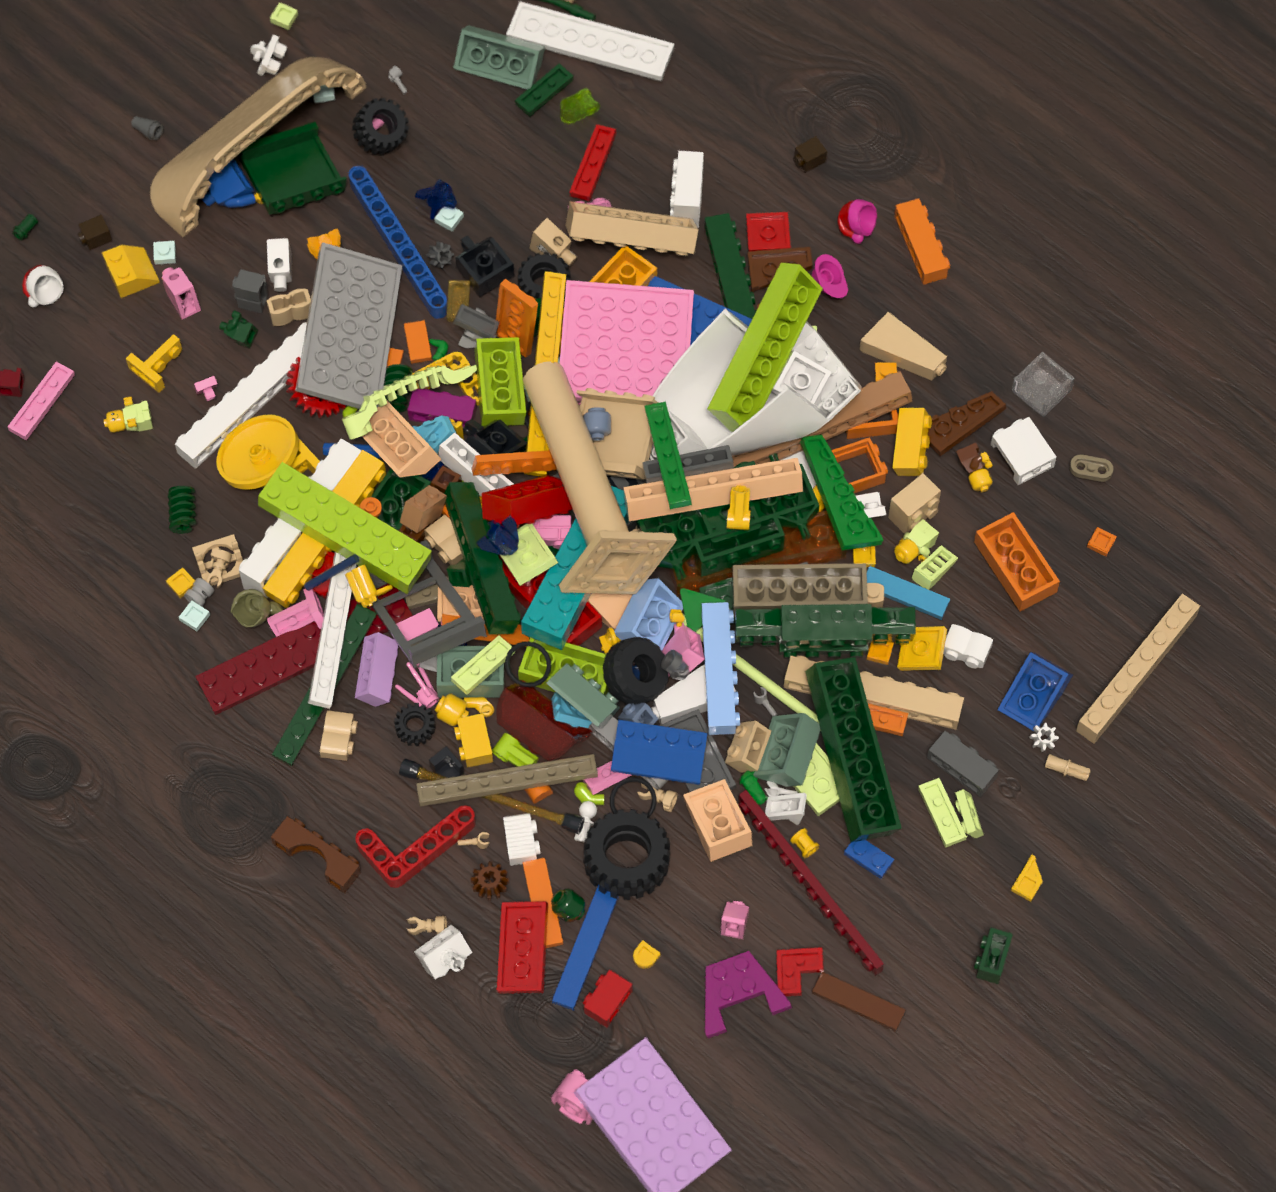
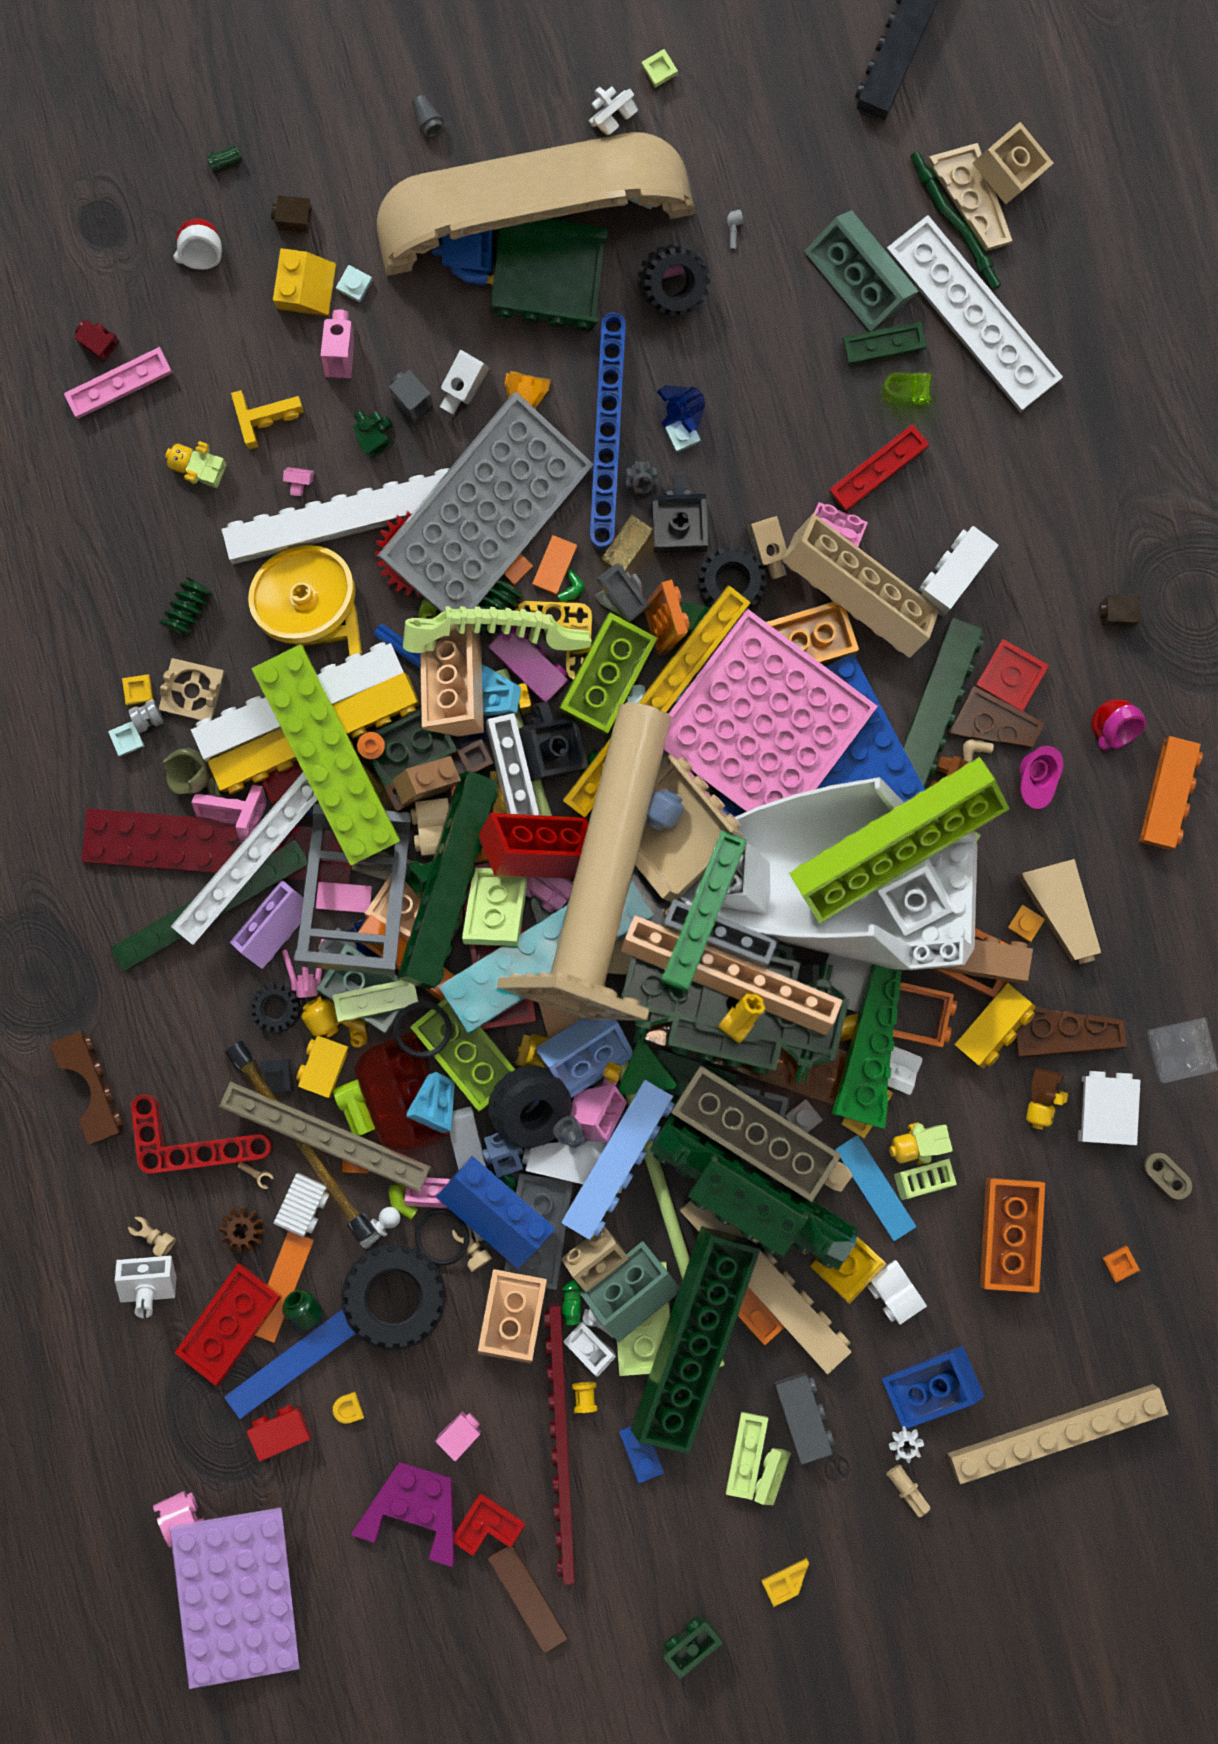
camera: 30 degrees right, 20 degrees up
tan piece [207,548,232,589] -> none
tan brick [267,289,311,326] -> none
dark blue bar [304,554,359,591] -> none
tan brick [320,711,358,761] -> none
yellow piece [345,564,393,608] -> none
orange plate [471,450,557,476] -> none
clear blue brick [476,515,519,556] -> none
sand green slope [546,663,620,728] -> none
light grey hand [754,687,777,717] -> none
tan brick [888,473,941,534] -> none

